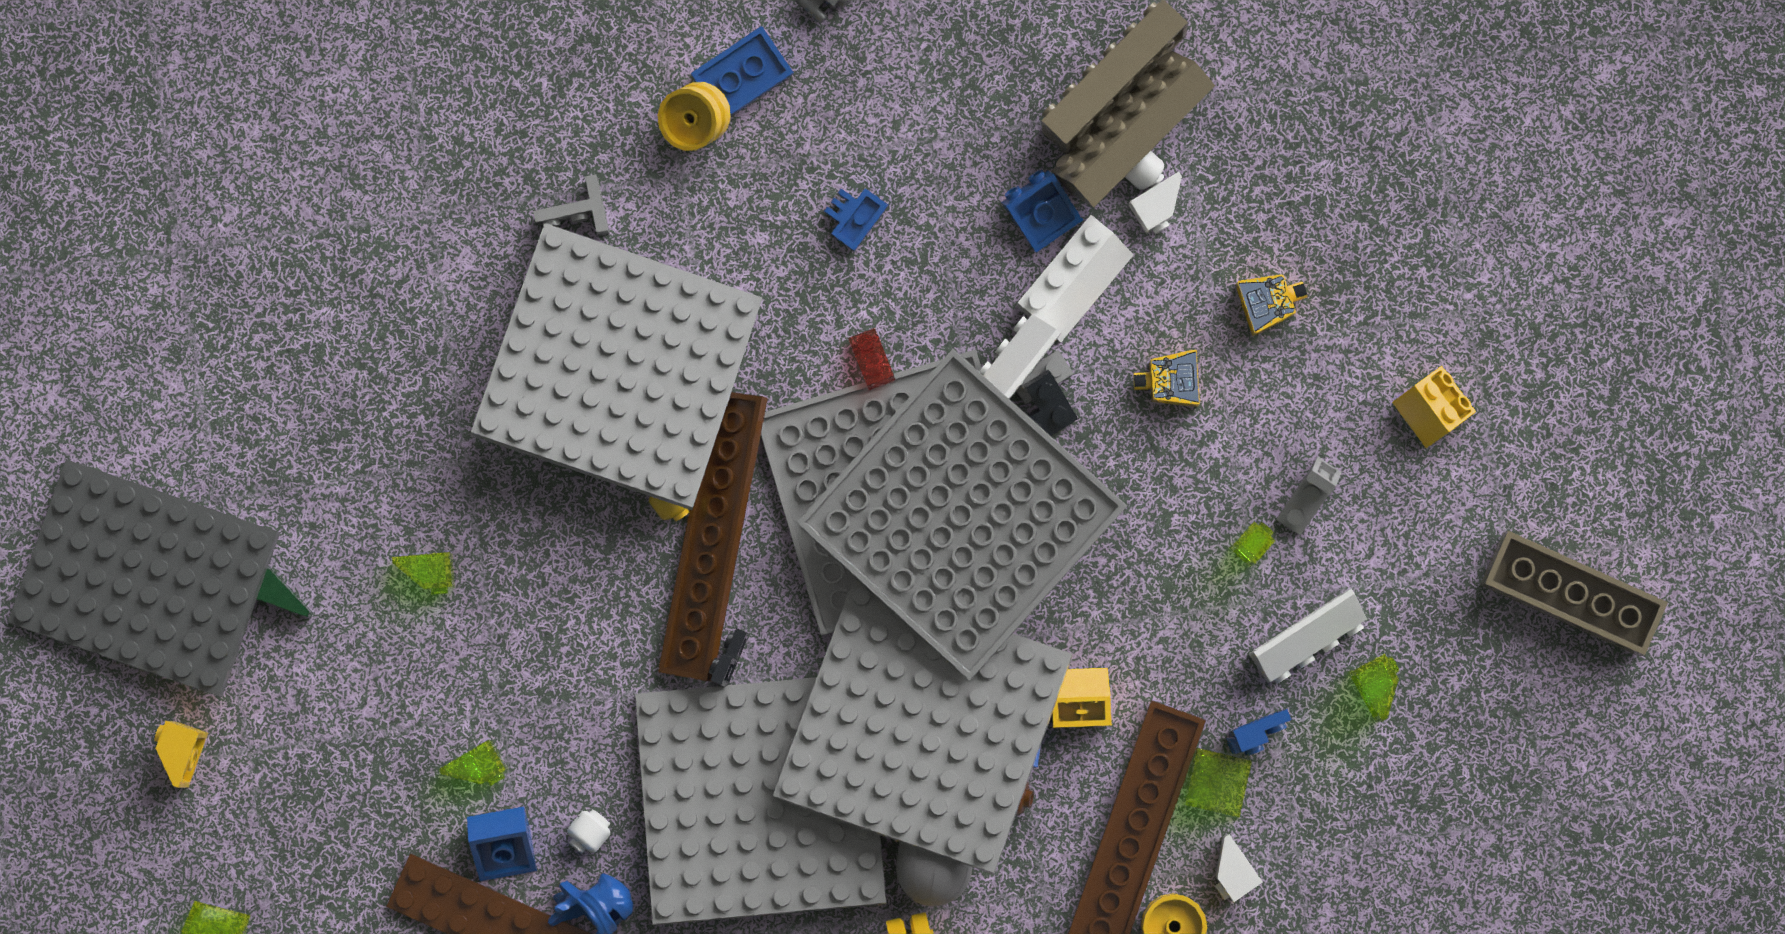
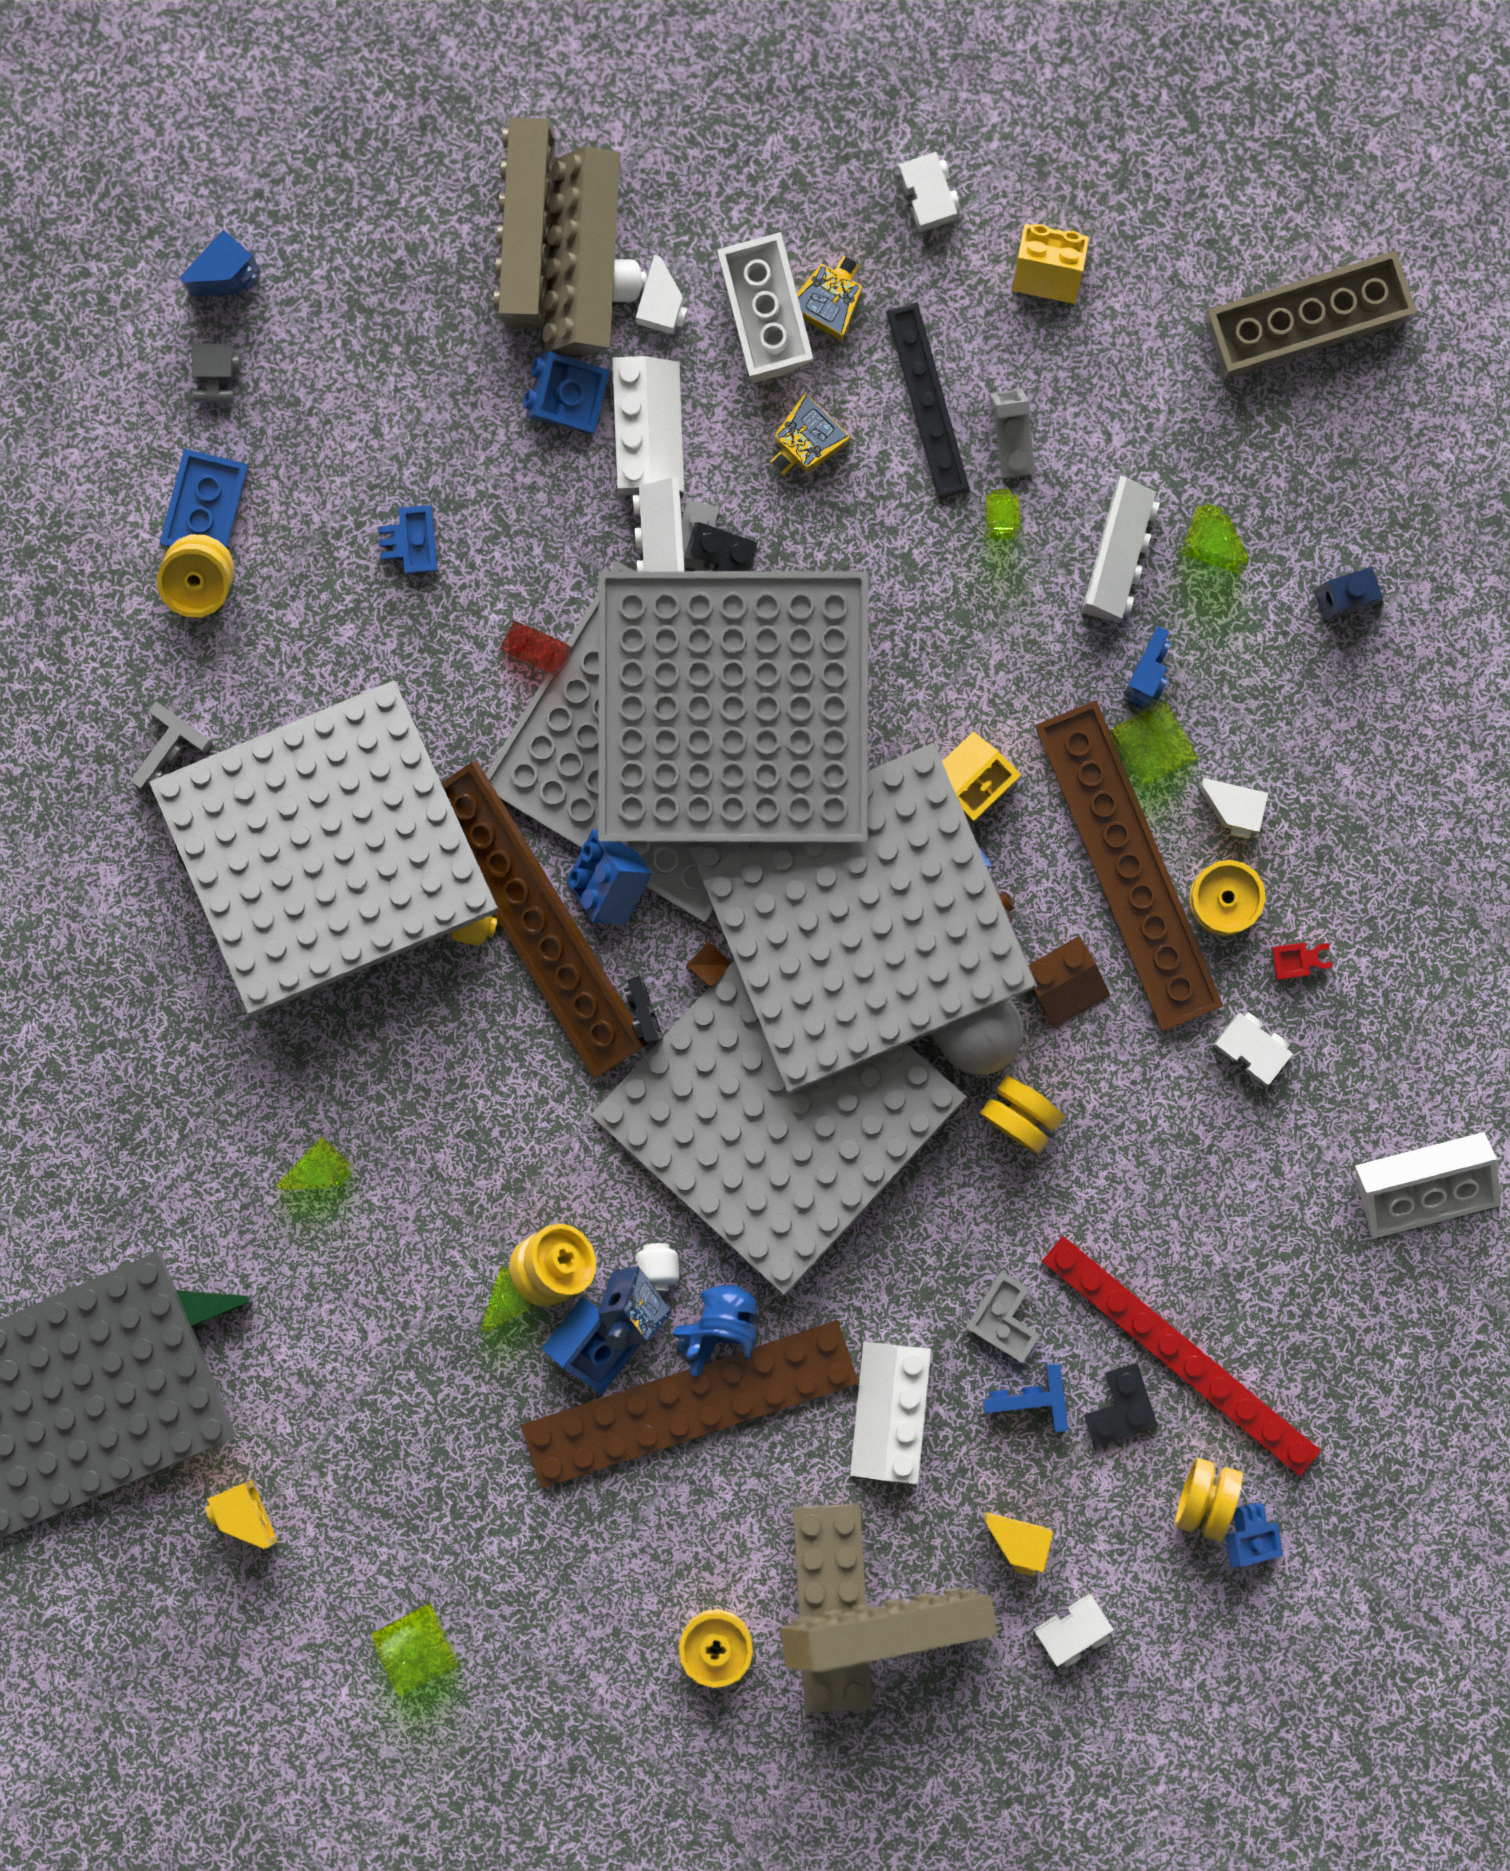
camera: 40 degrees left, 0 degrees up
none -> yellow wheel [510,1223,596,1307]
none -> blue slope [567,829,652,925]
none -> dark blue torso [598,1266,672,1350]
none -> reddish brown slope [686,941,731,988]
none -> white slope [717,232,814,383]
none -> black tile [886,302,970,500]
none -> white brick [898,152,961,233]
none -> reddish brown slope [1029,935,1110,1028]
none -> dark blue torso [1314,567,1384,622]

